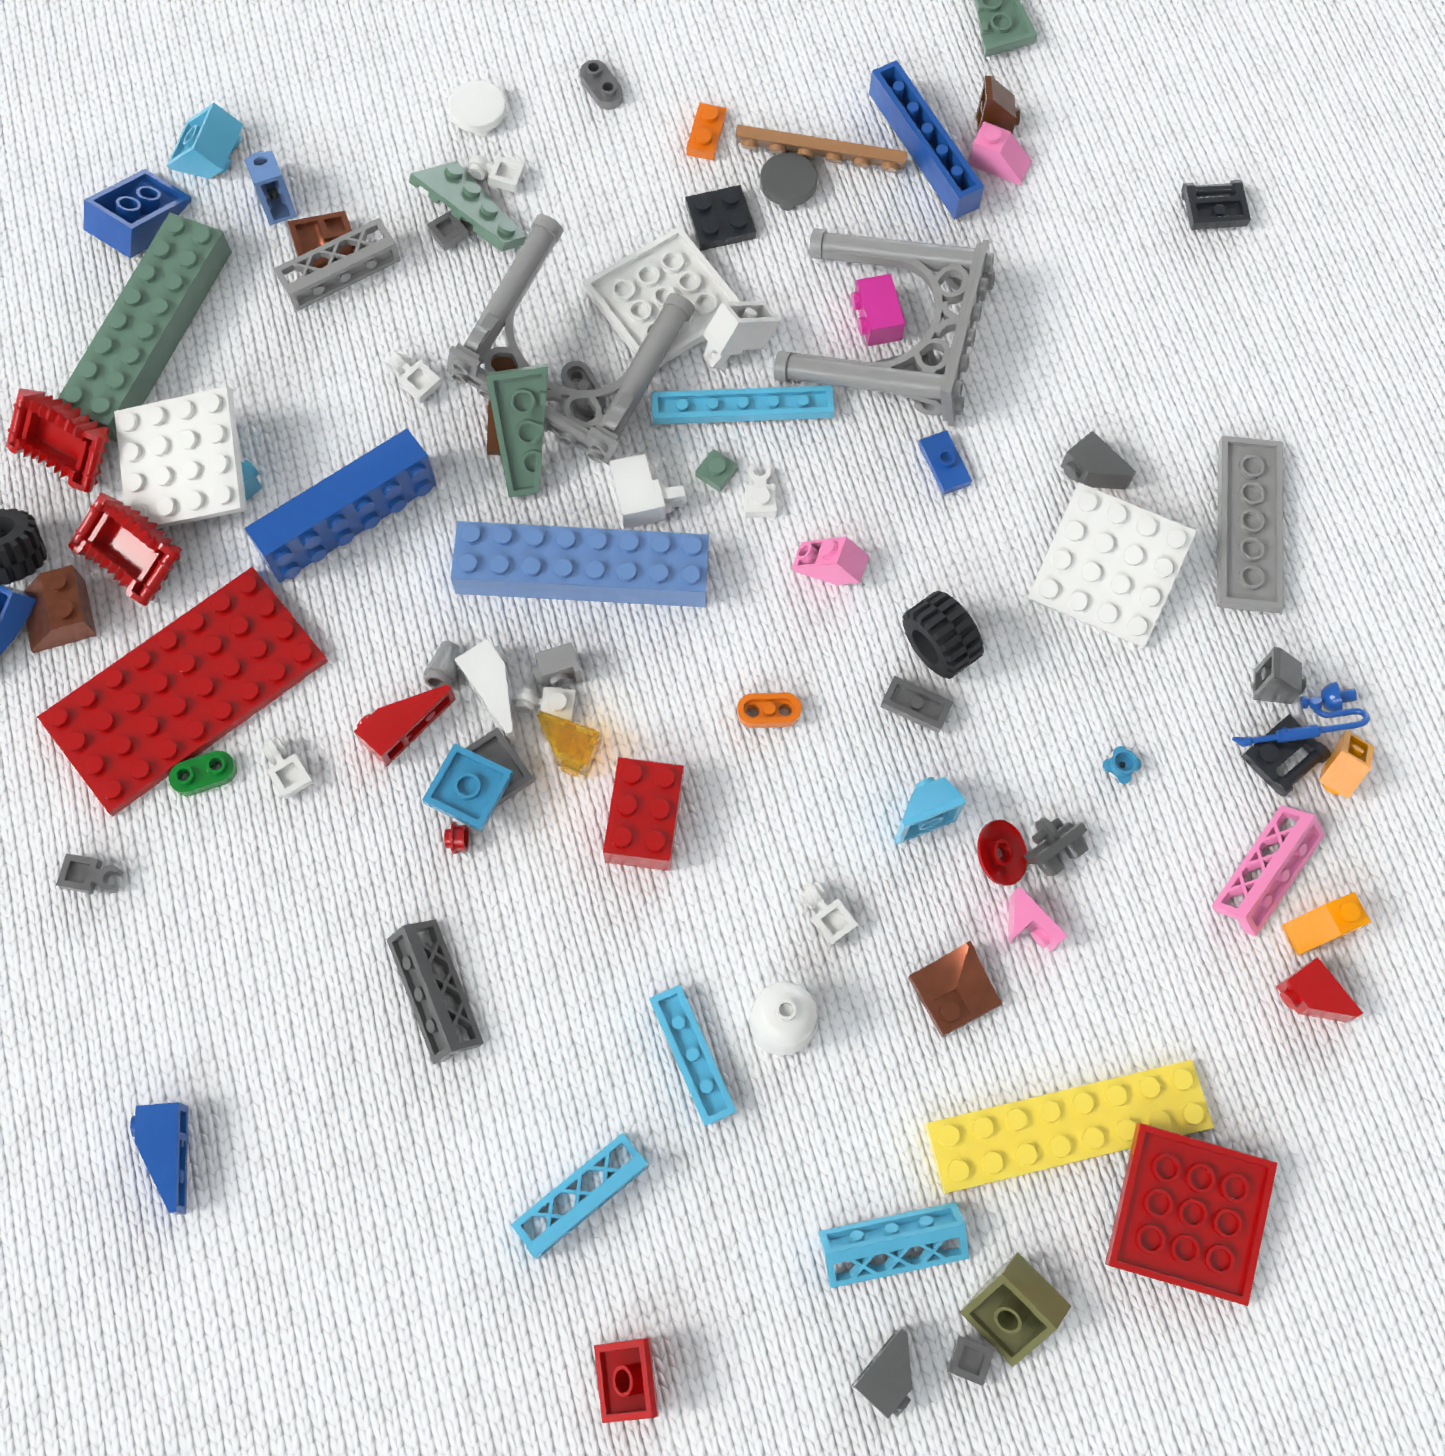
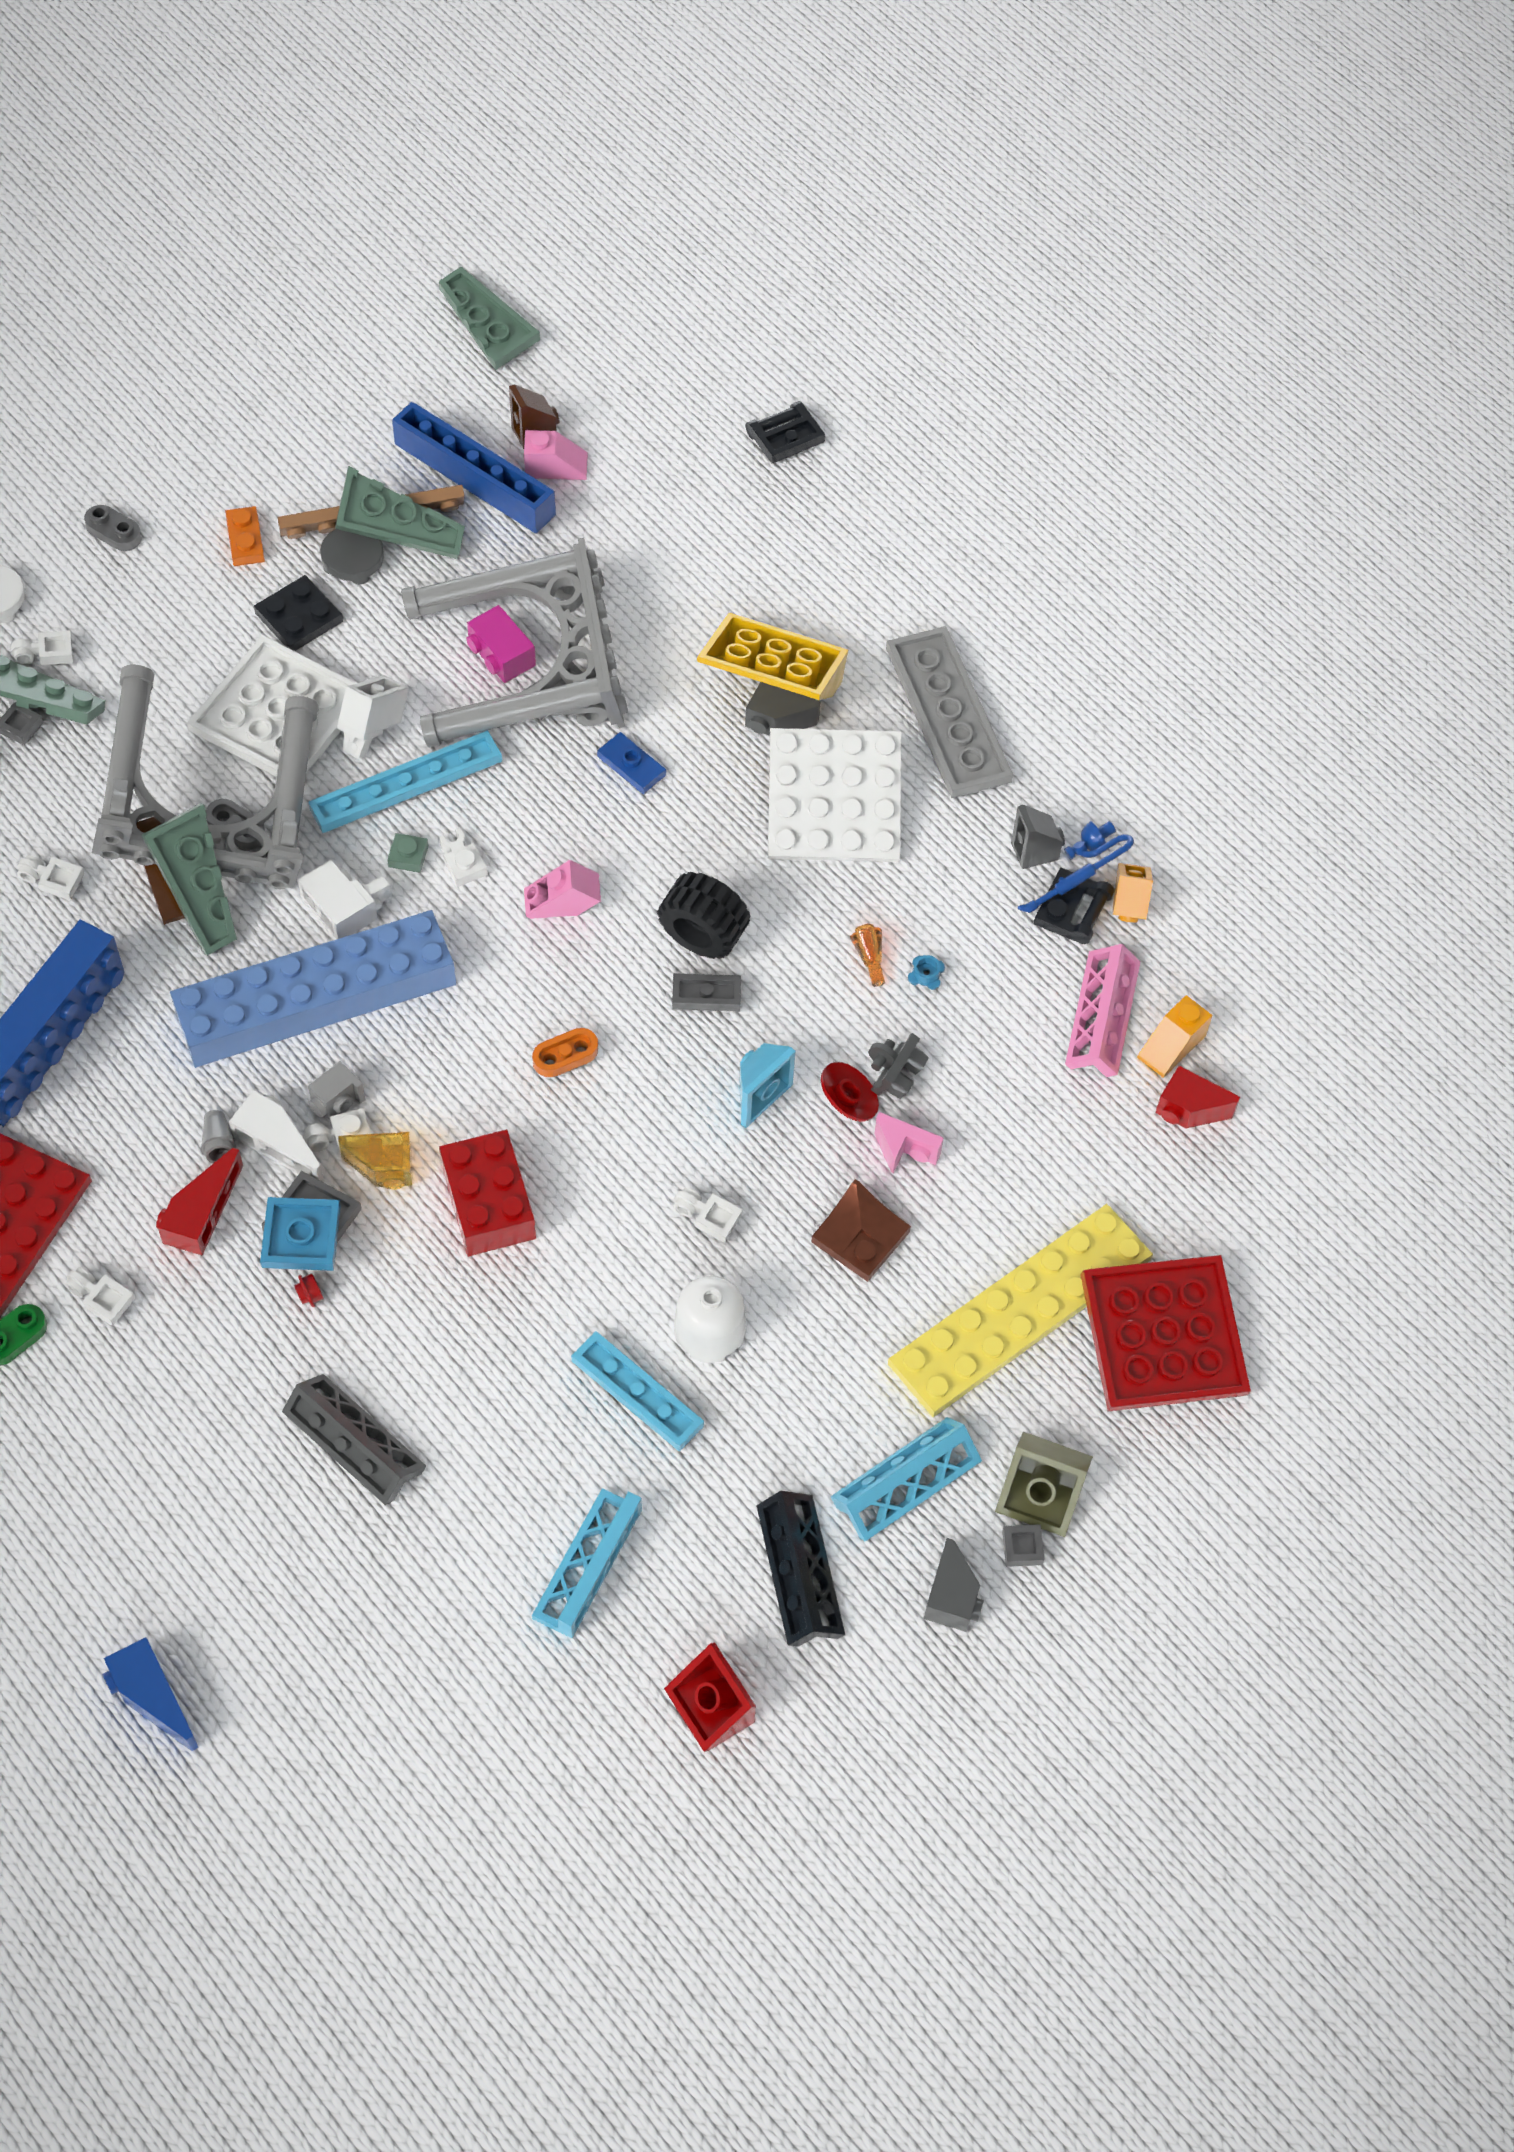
camera: 25 degrees left, 10 degrees down
none -> sand green wing [335,466,465,559]
none -> yellow slope [697,612,849,700]
none -> black fence [756,1491,845,1647]
none -> clear orange cone [850,924,885,987]

